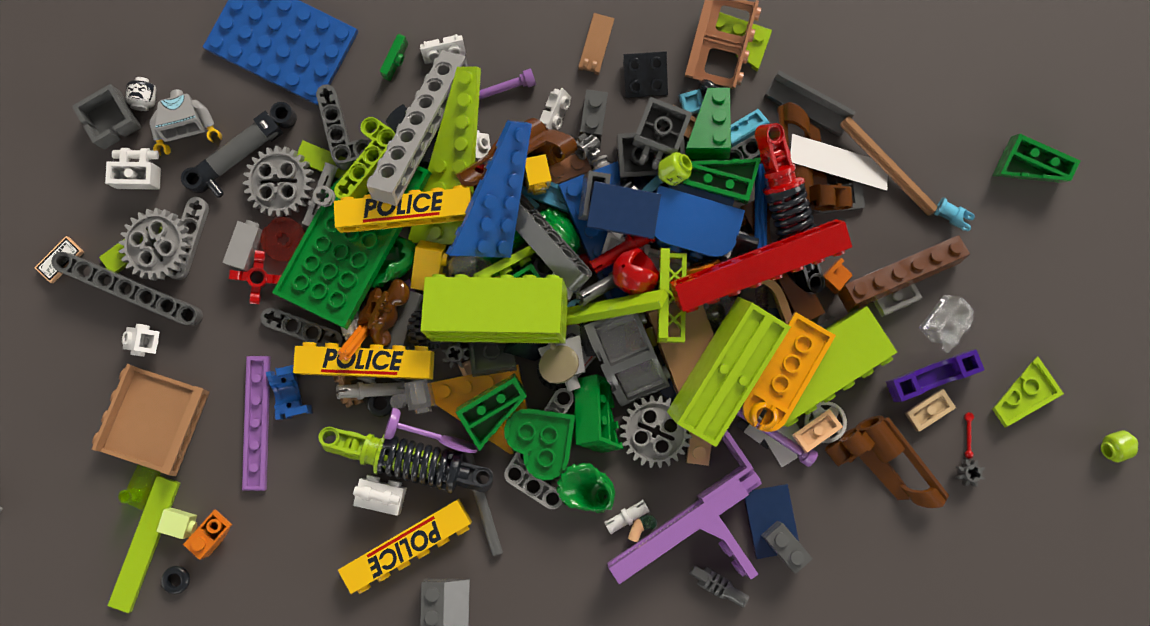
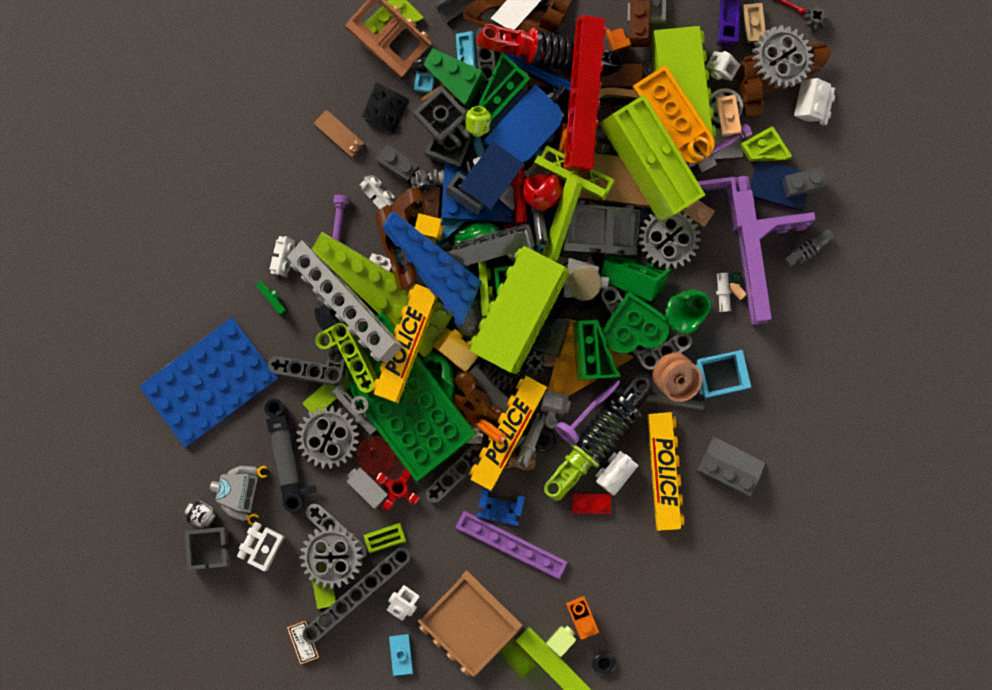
camera: 60 degrees left, 0 degrees up
none -> lime tile [363,523,406,554]
none -> medium azure plate [389,634,413,676]
none -> red plate [572,494,611,514]
none -> nougat wheel [653,353,703,402]
none -> medium azure window [695,350,751,399]
none -> white brick [706,51,740,81]
none -> lime wing [740,126,792,162]
none -> light grey gear [752,25,814,89]
none -> white brick [794,78,835,125]

